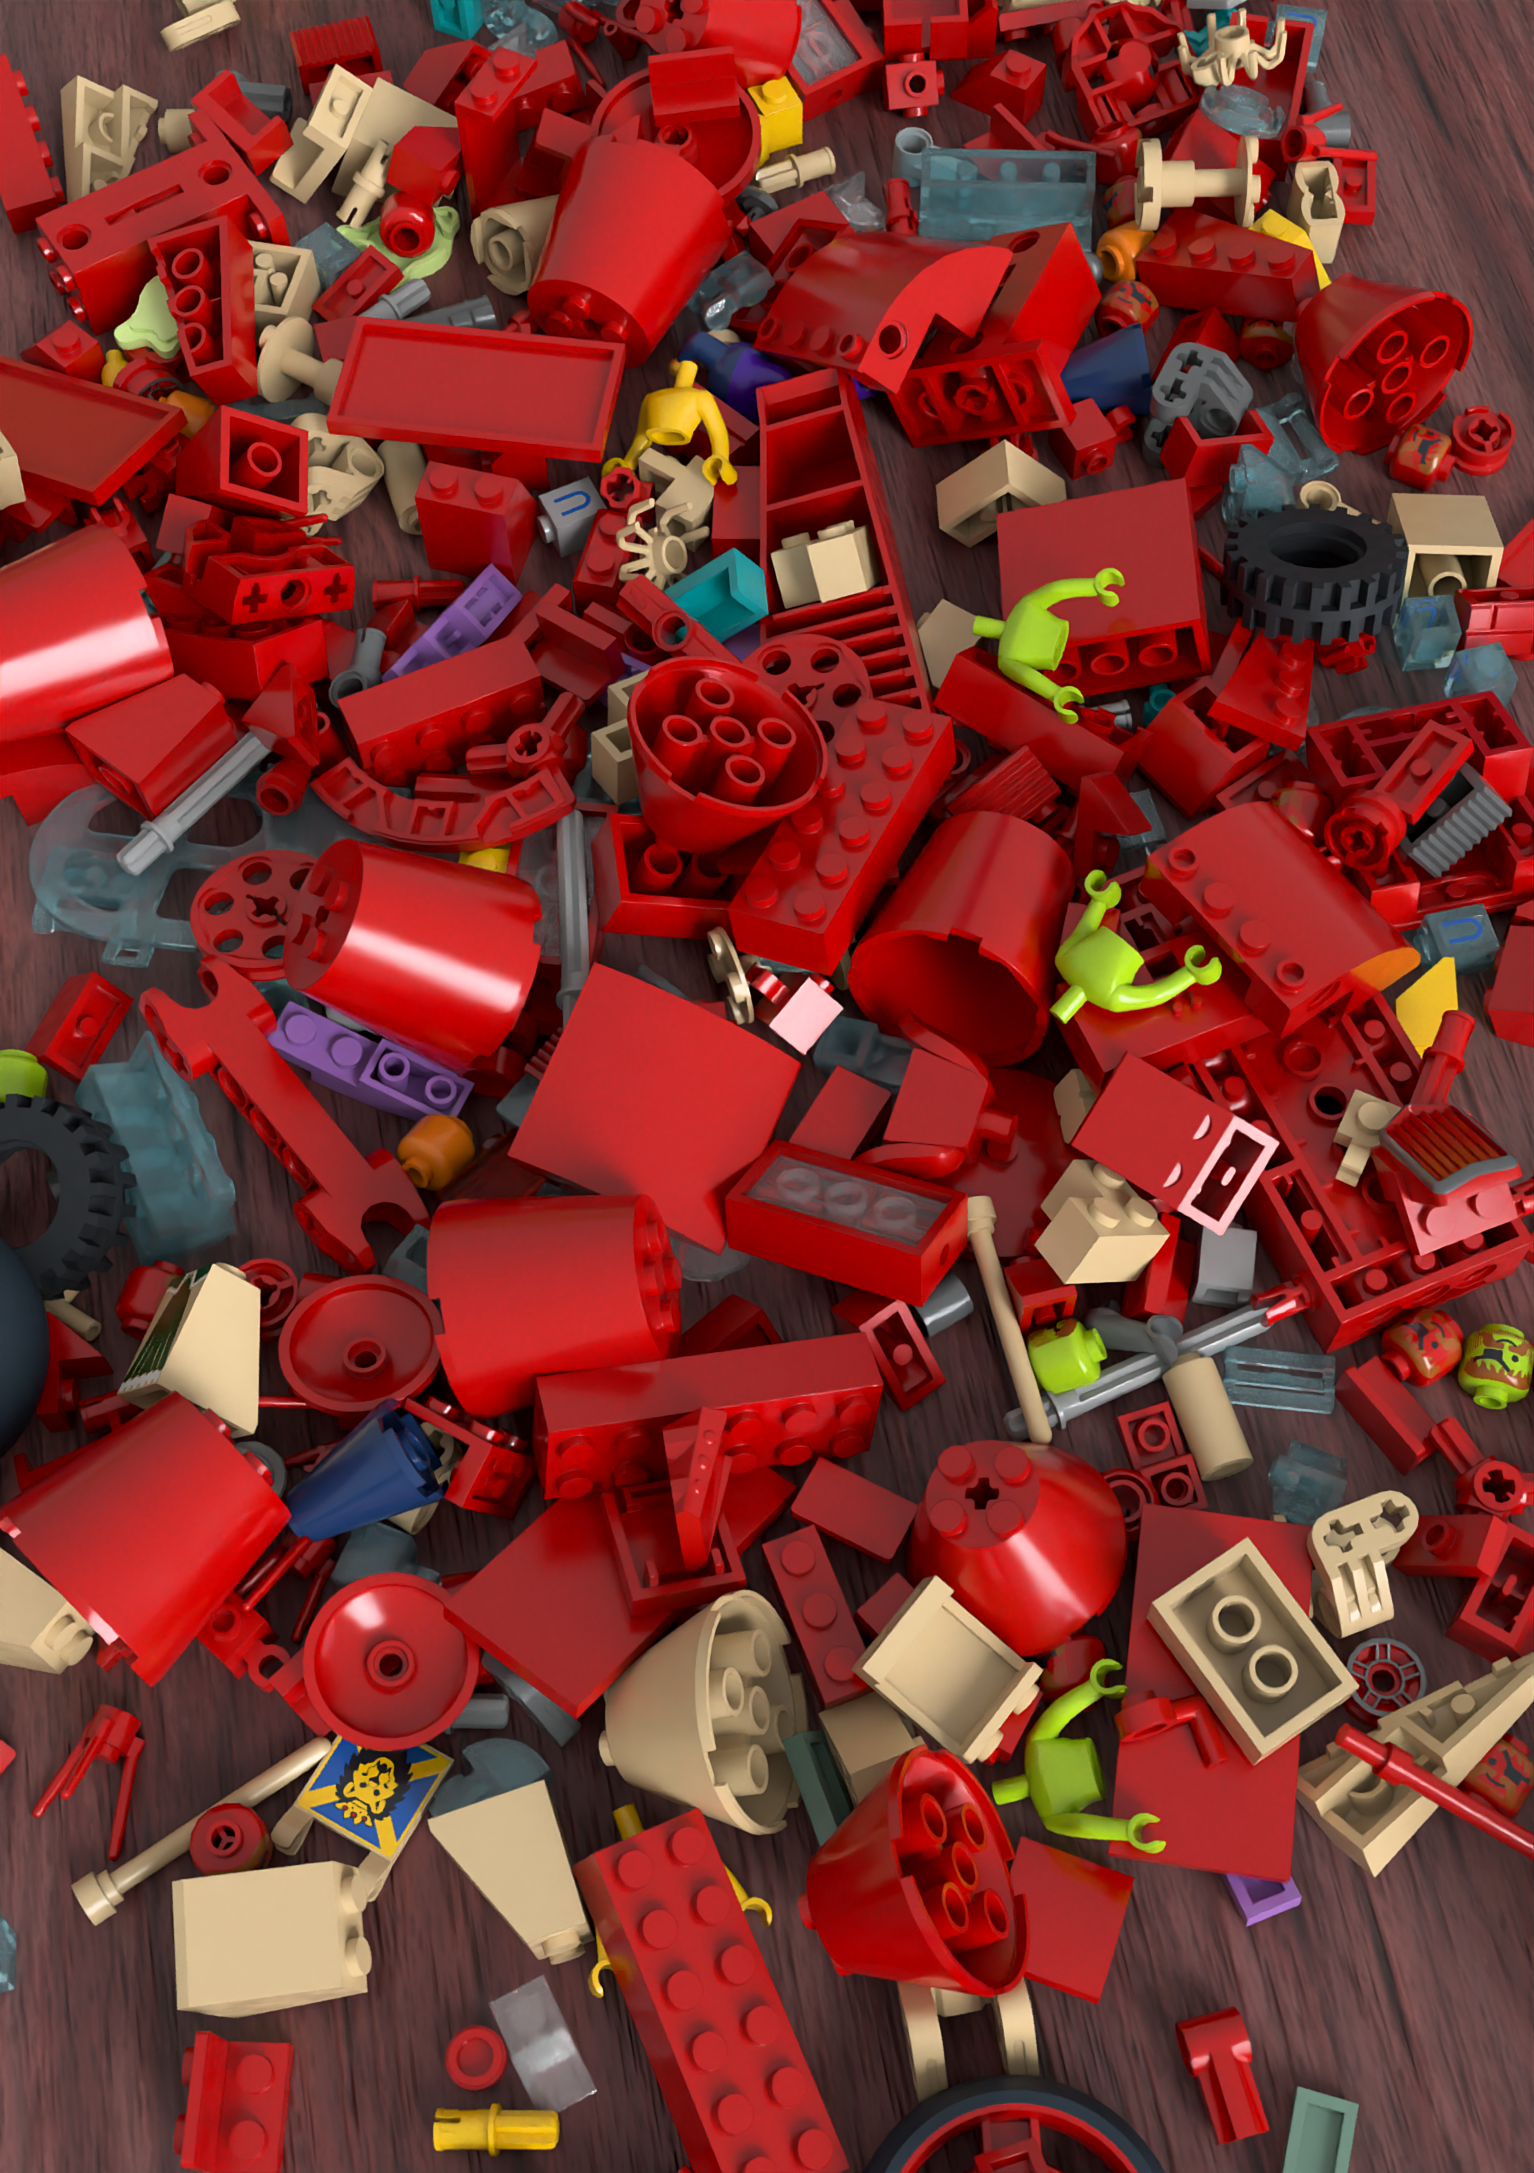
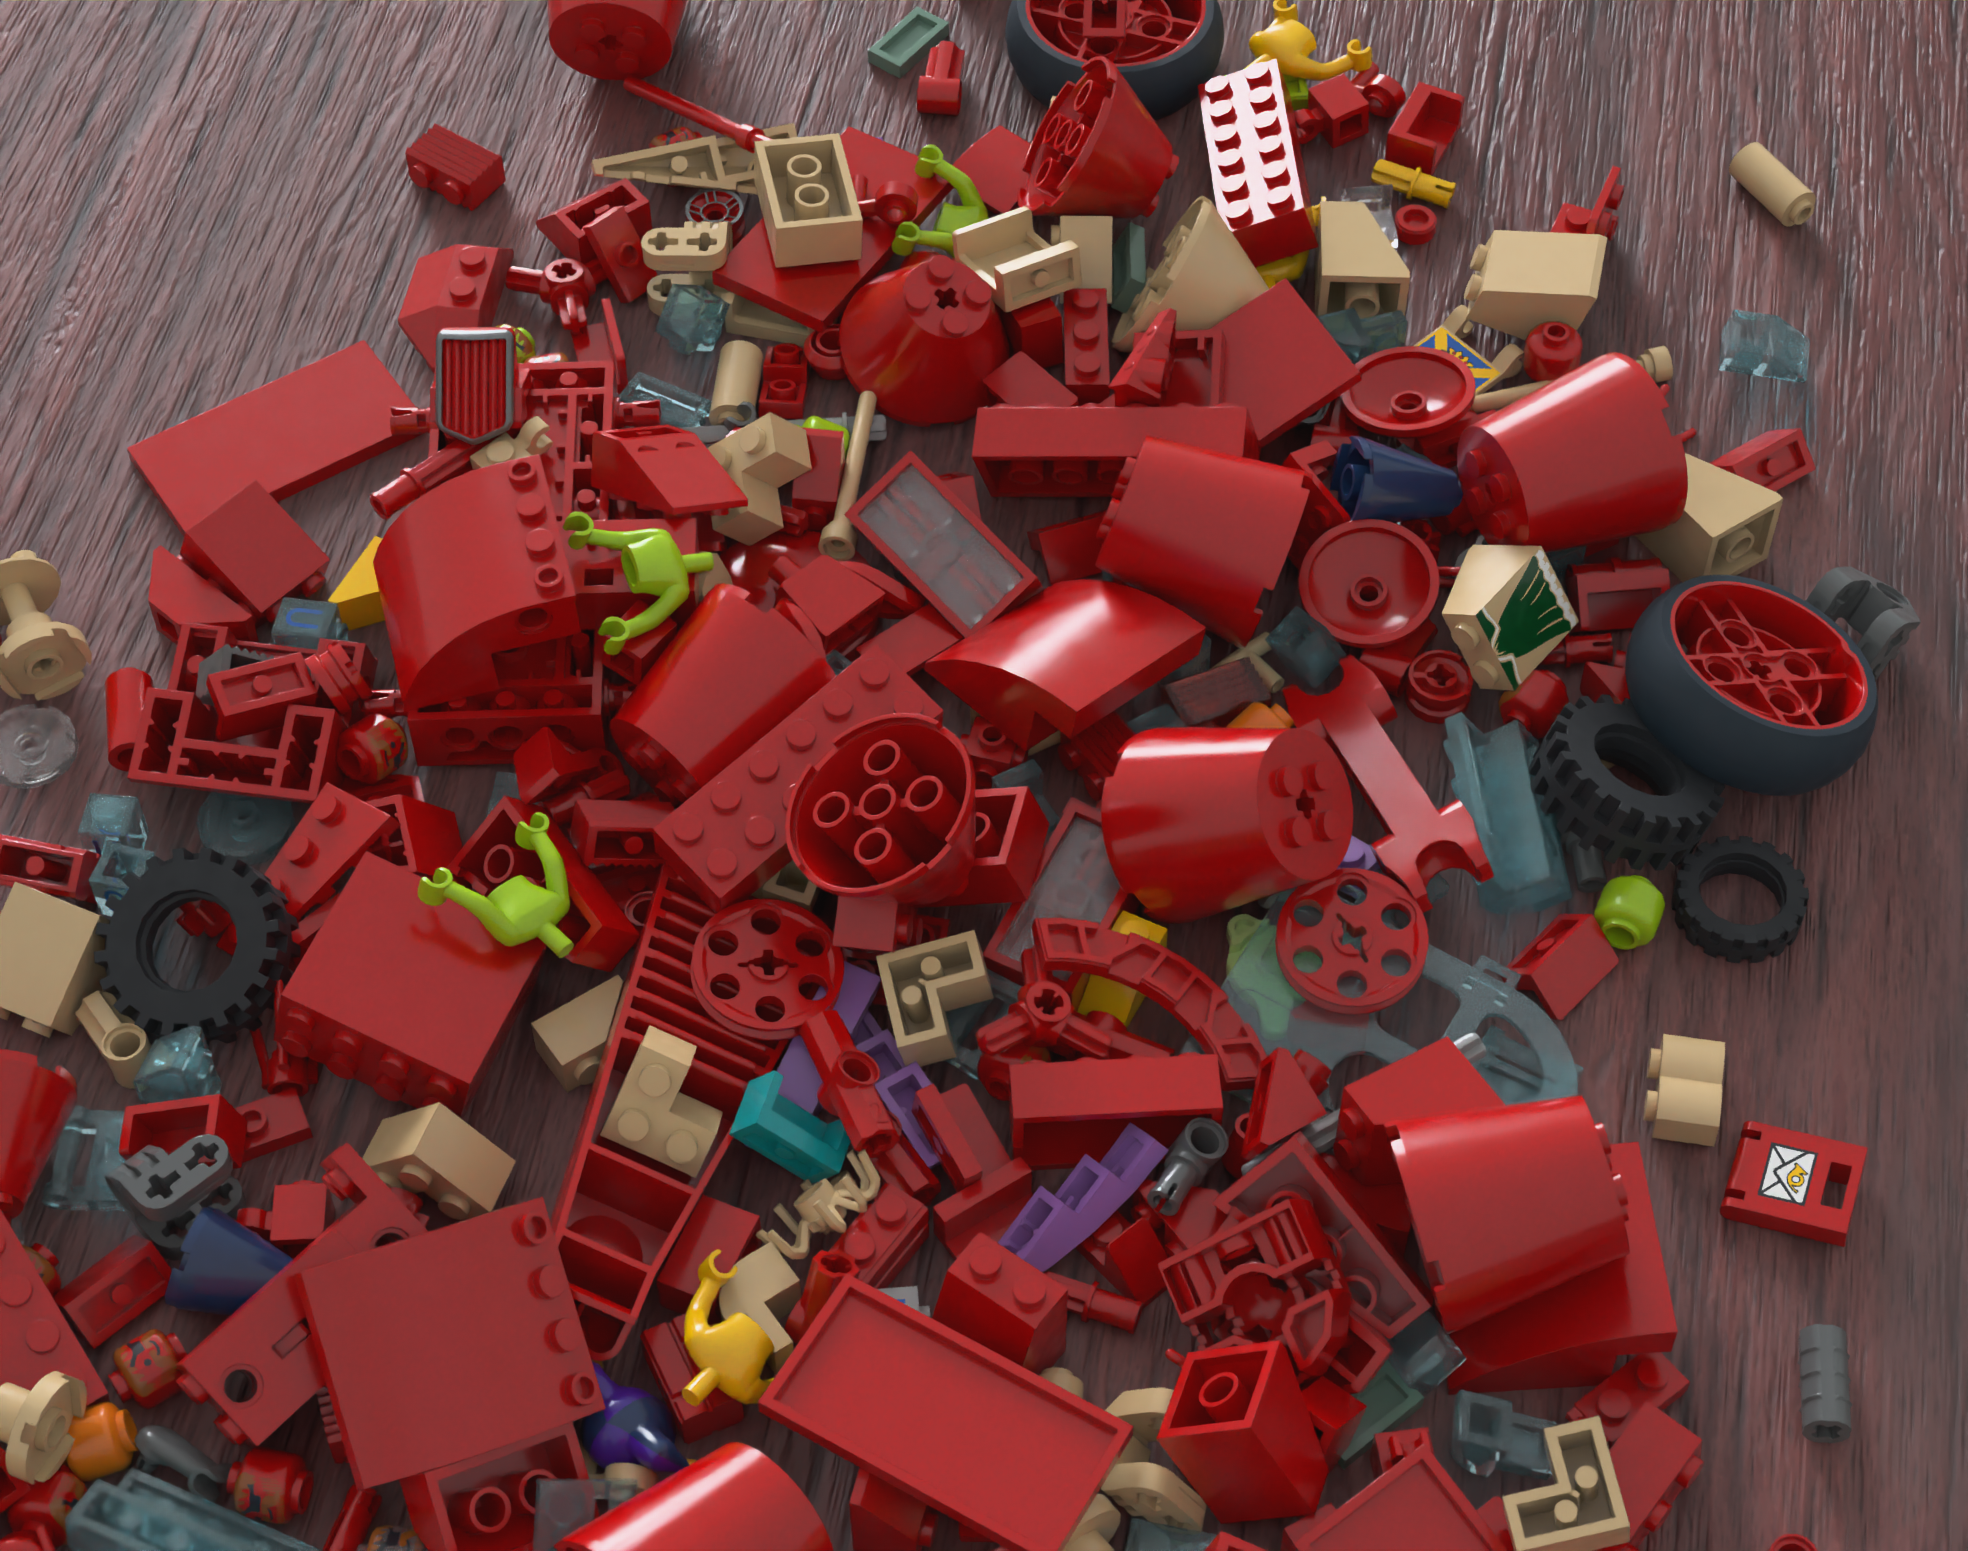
camera: 160 degrees left, 10 degrees down
light grey axle [556,810,590,1030] -> none

